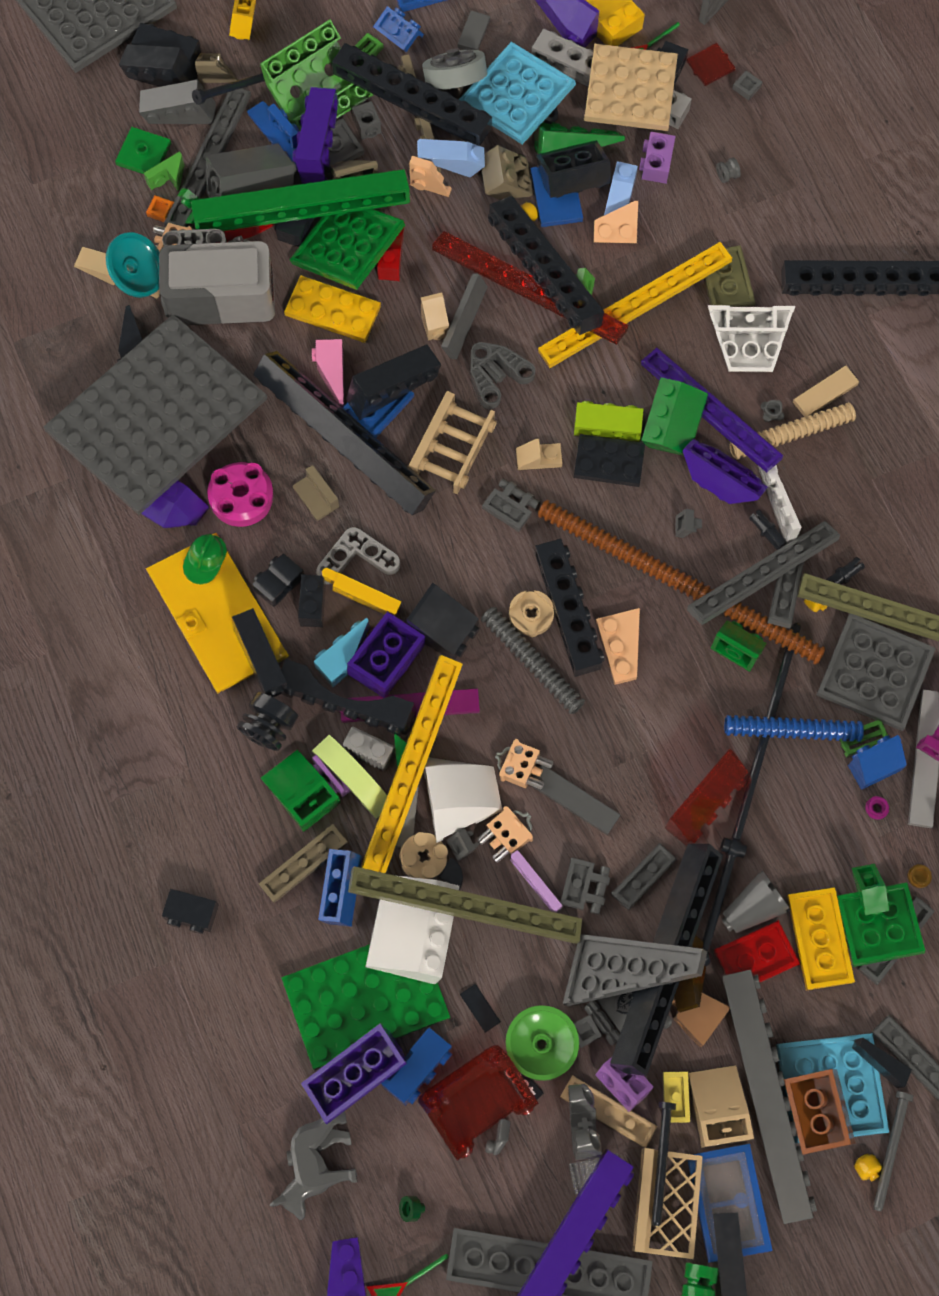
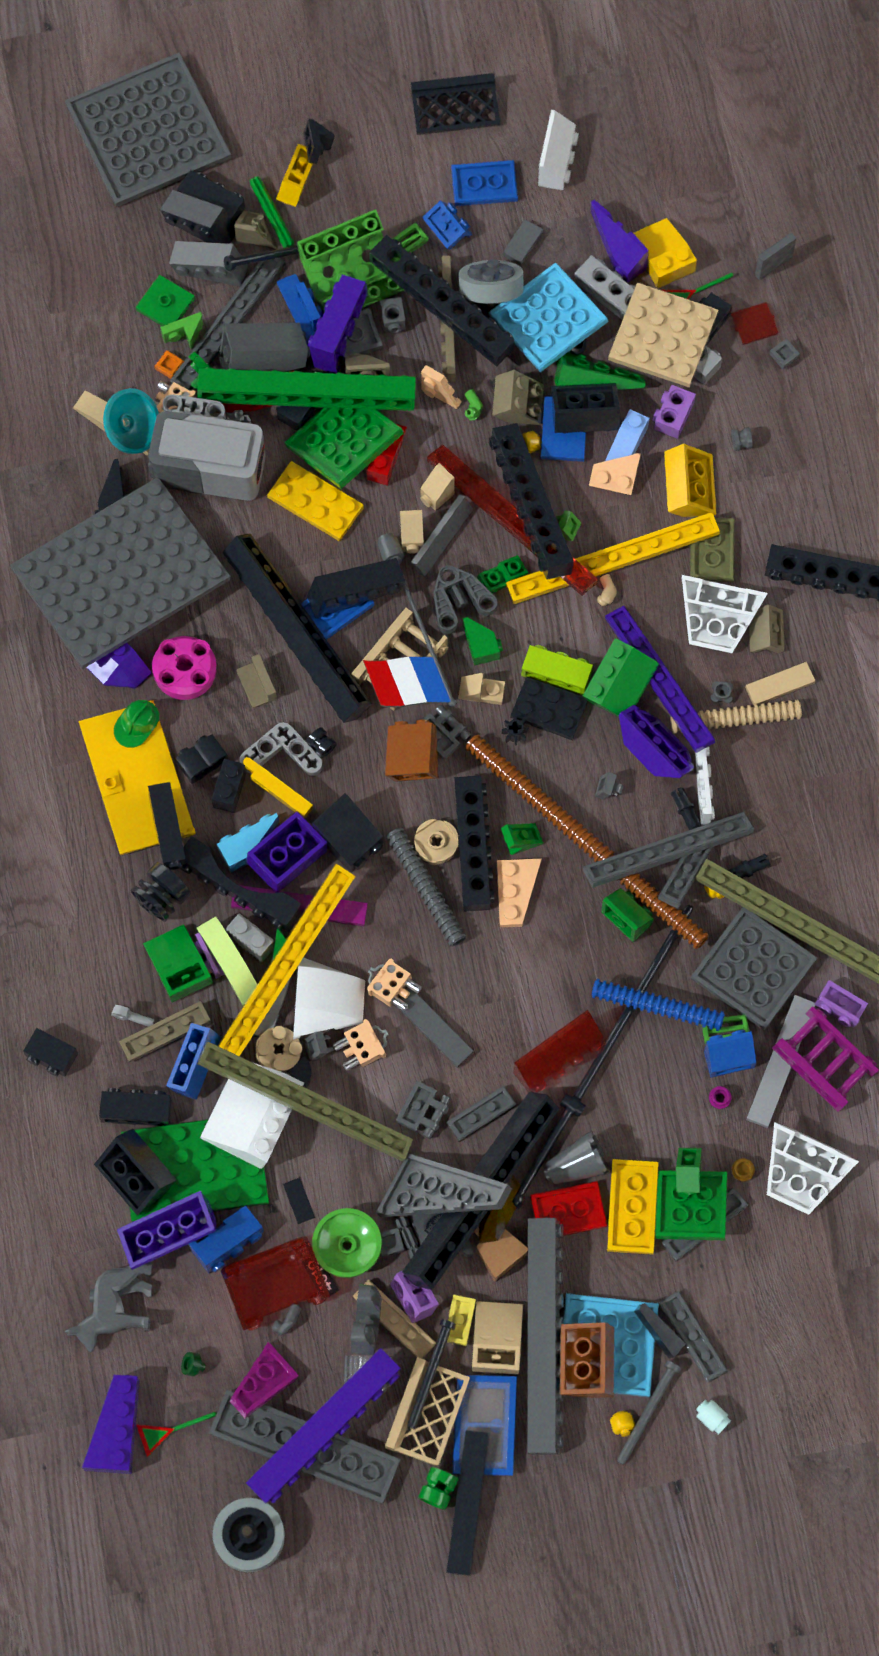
camera: 15 degrees right, 0 degrees up
bright pink slope [312,339,344,408] -> none
light blue slope [417,139,485,177] -> none
lavender tile [510,850,562,913] -> none
none -> black slope [94,1129,176,1216]
none -> black brick [99,1088,172,1126]
none -> light grey bar [111,1005,154,1027]
none -> magenta wing [230,1342,299,1418]
none -> green axle [250,176,294,248]
none -> black wheel [306,727,337,758]
none -> flag [363,533,457,707]
none -> dark orange slope [385,720,439,782]
none -> tan slope [420,463,454,511]
none -> green slope [463,617,503,666]
none -> bright green arm [465,389,483,420]
none -> green slope [477,555,528,593]
none -> black gear [501,716,529,746]
none -> green slope [501,823,543,855]
none -> tan arm [597,574,617,606]
none -> yellow slope [664,444,717,517]
none -> dark tan panel [749,605,784,653]

